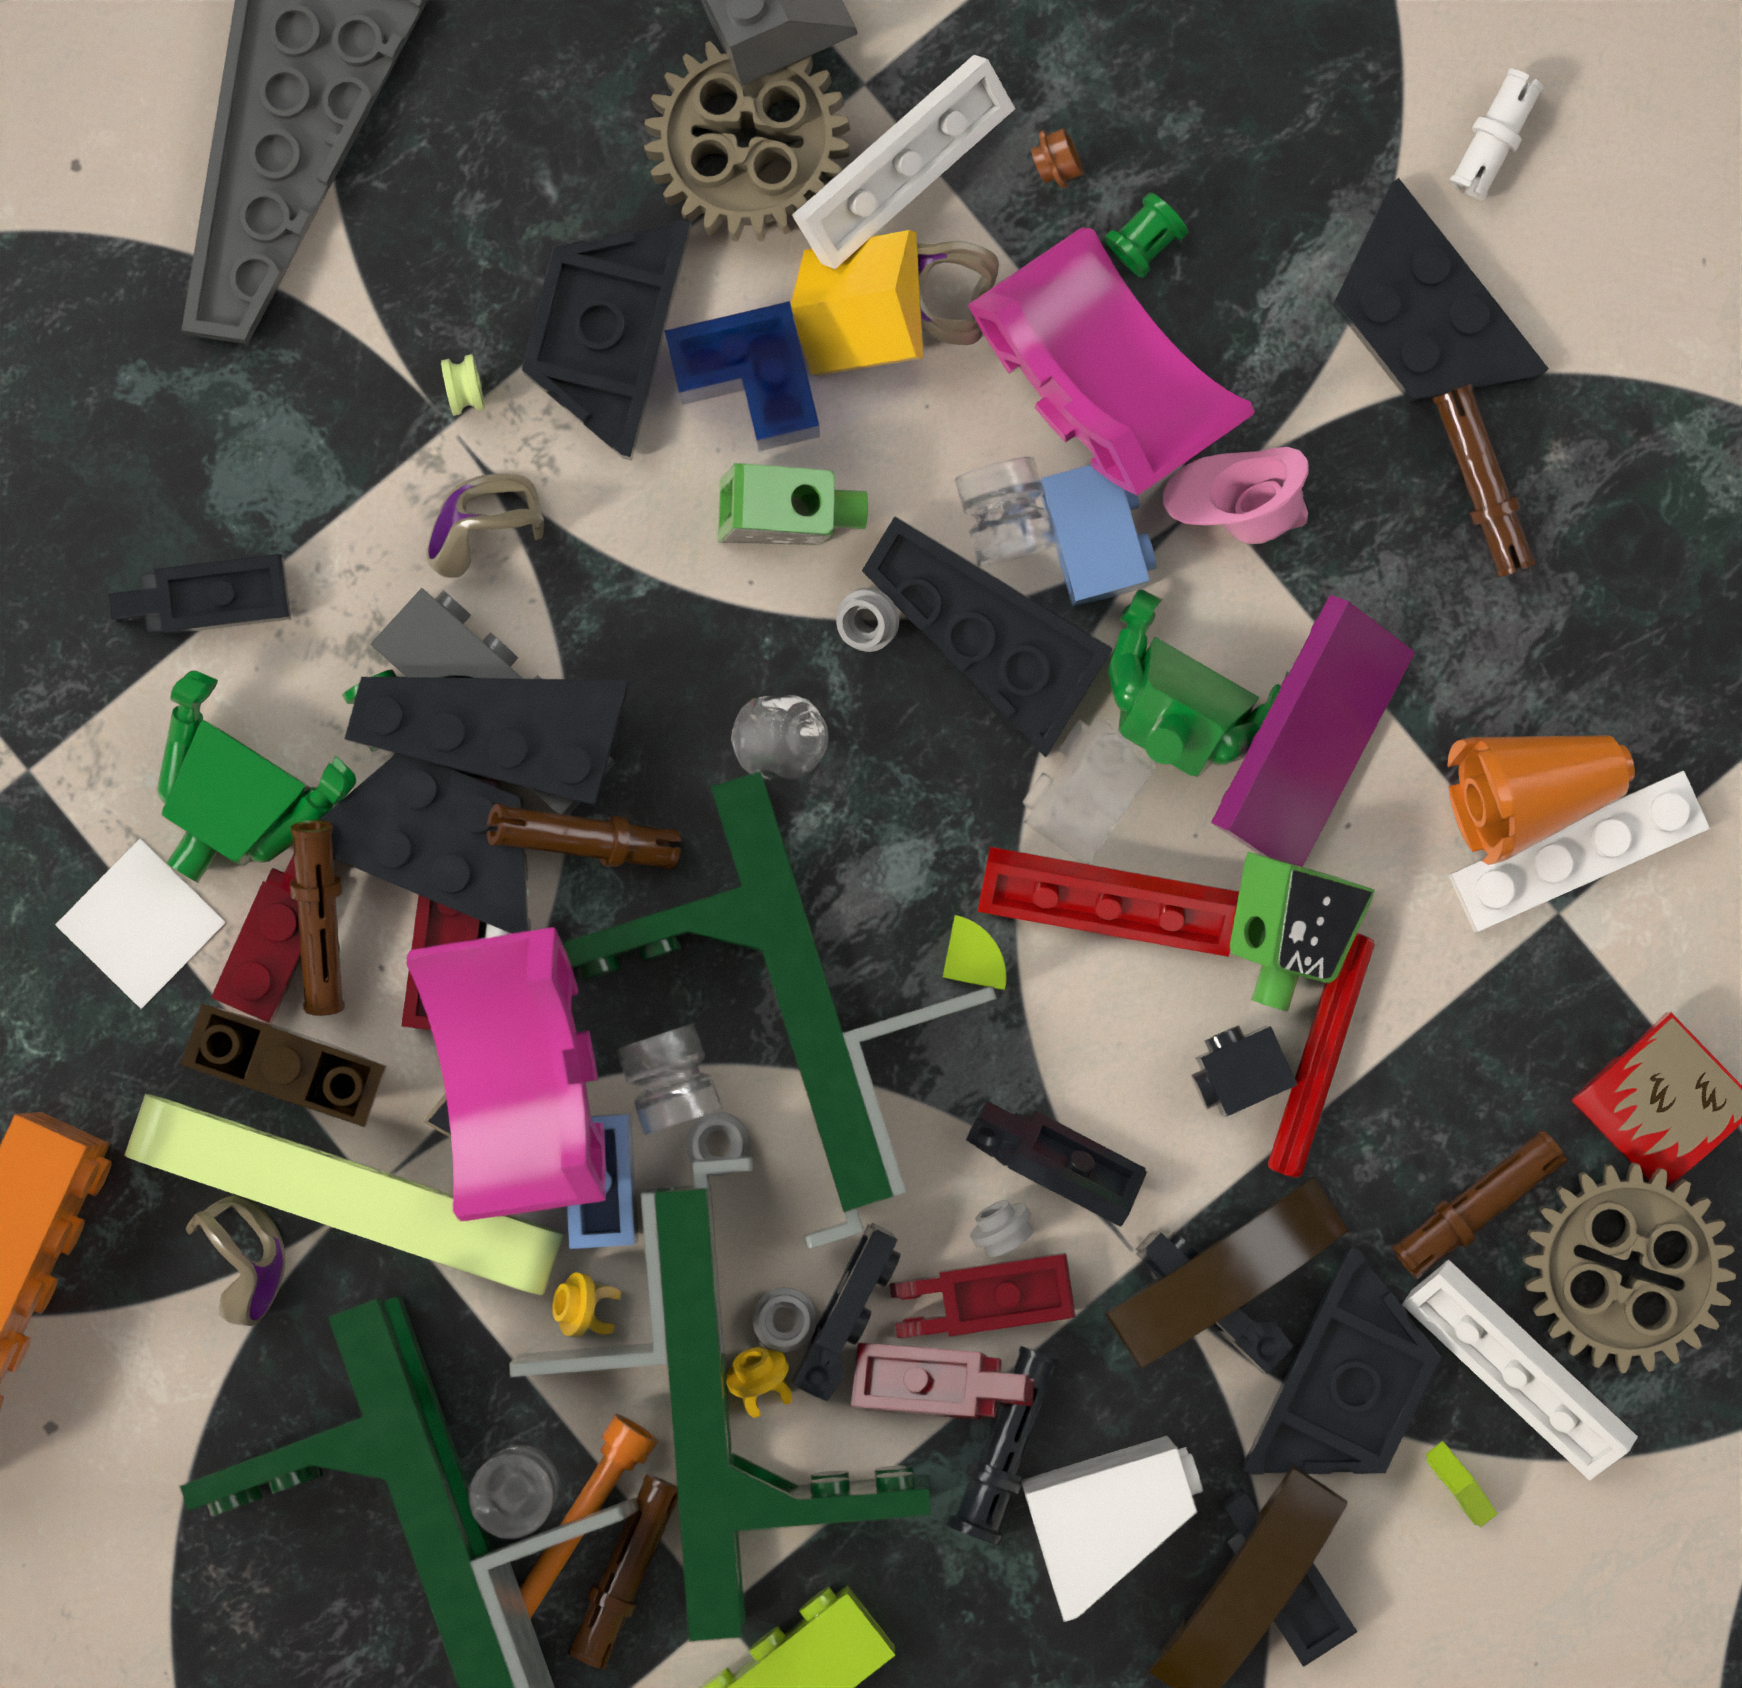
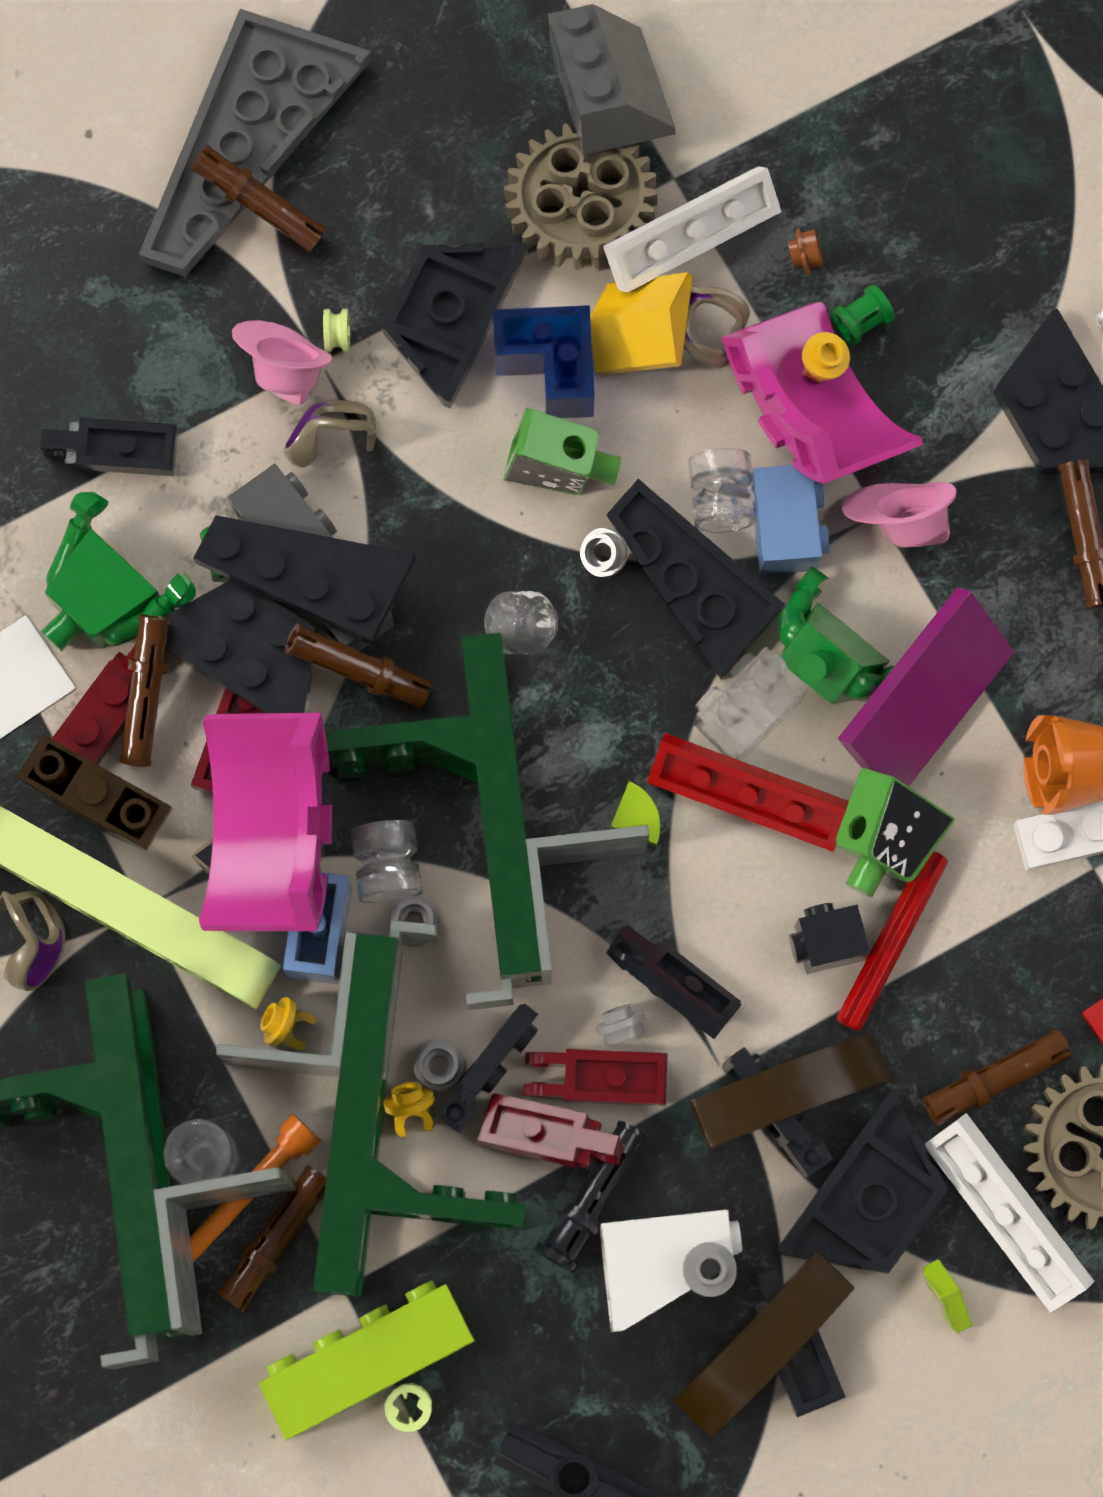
camera: 15 degrees right, 10 degrees down
none -> reddish brown pin [190,144,326,252]
none -> bright pink piece [232,320,333,405]
none -> light grey plate [683,1242,737,1297]
none -> yellow plate [802,332,850,383]

